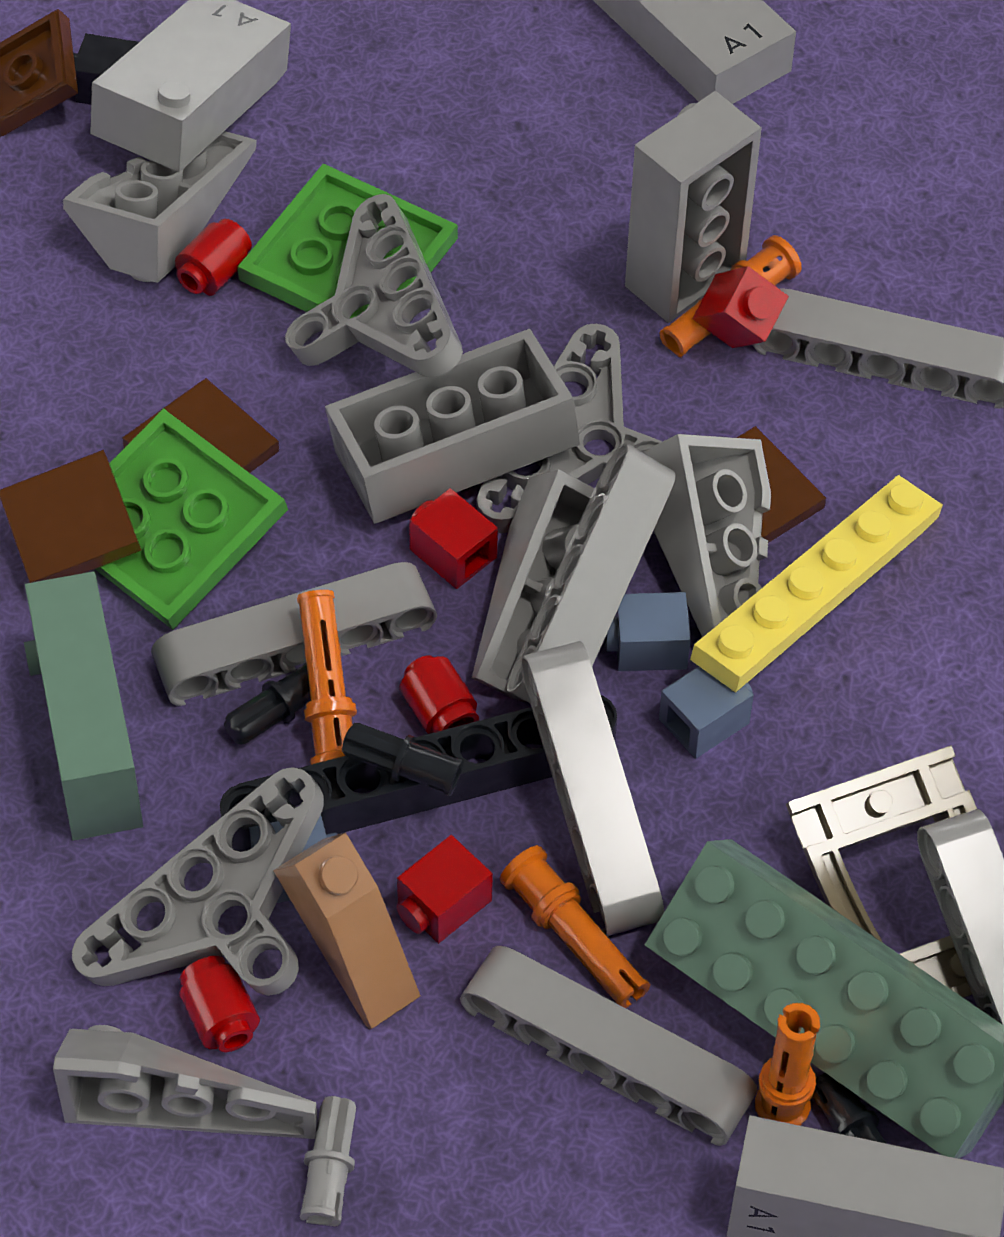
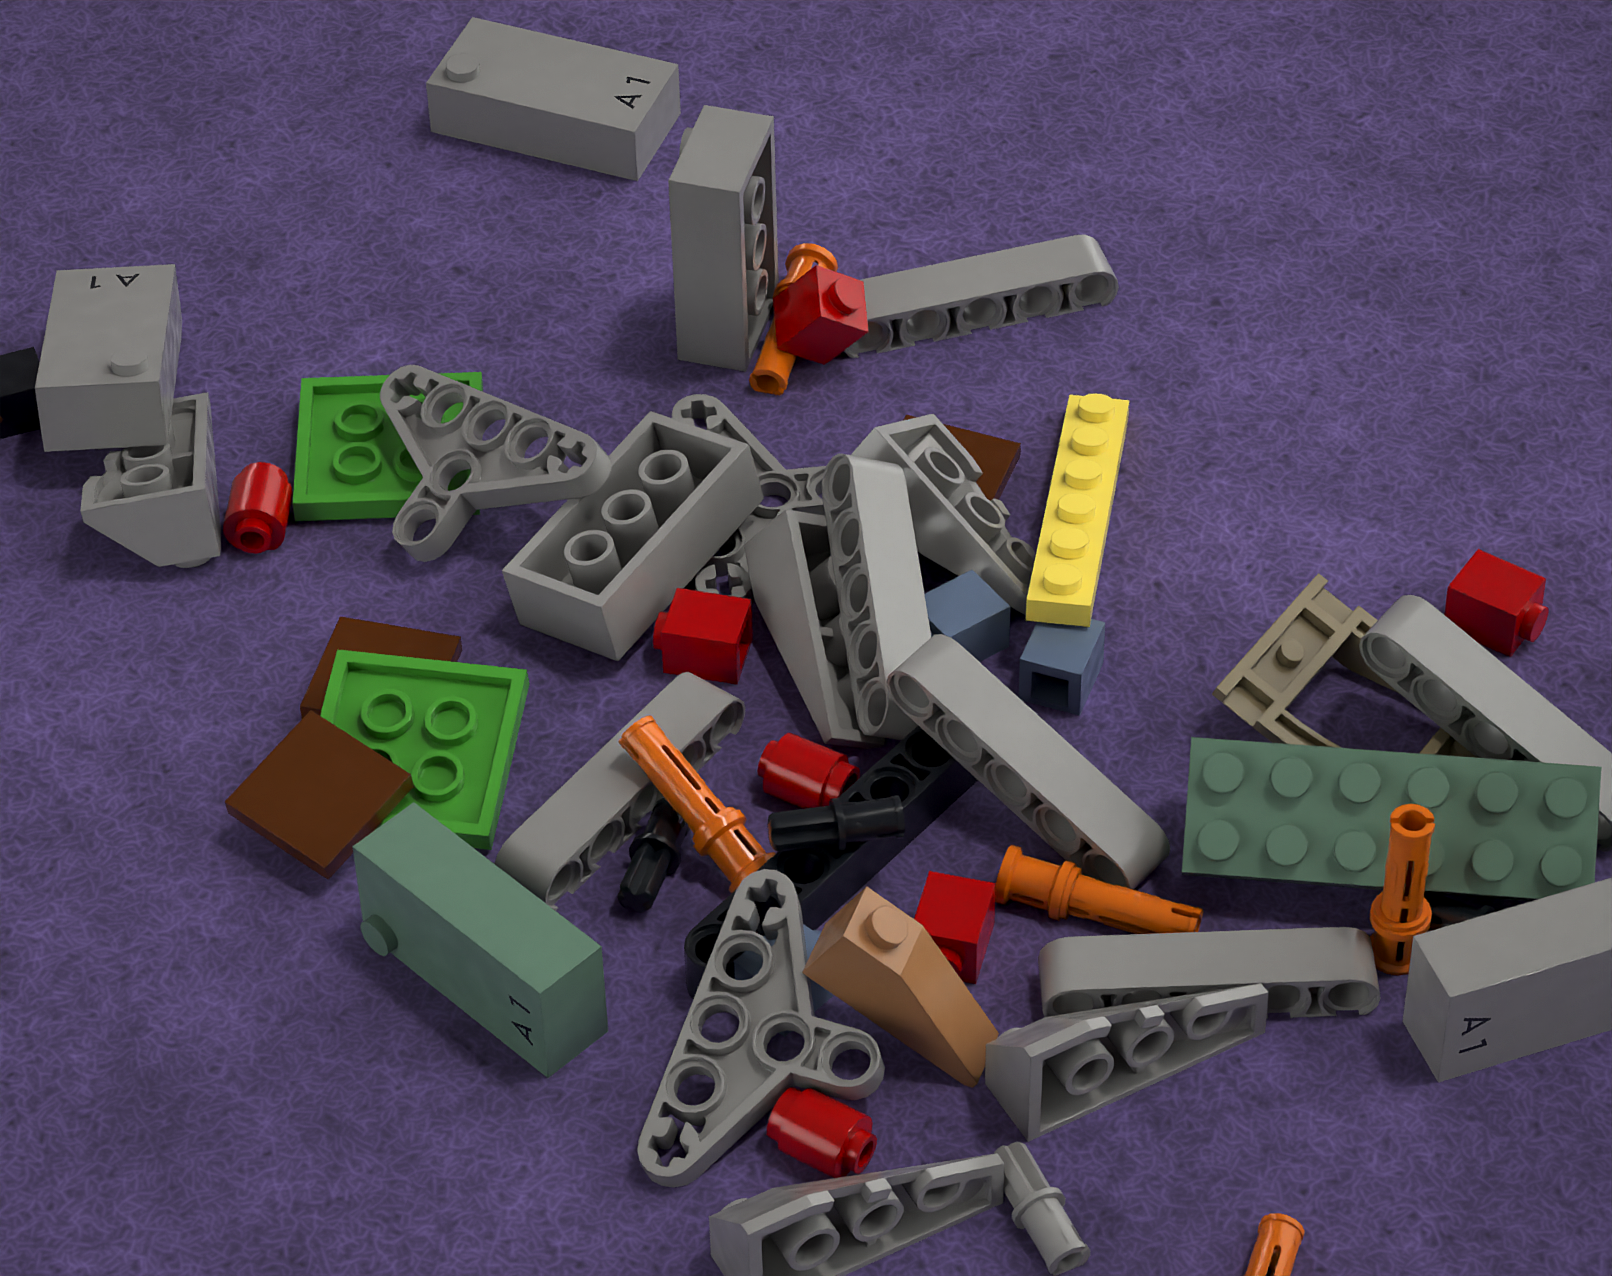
camera: 30 degrees left, 10 degrees down
none -> light grey wedge [985,983,1269,1142]

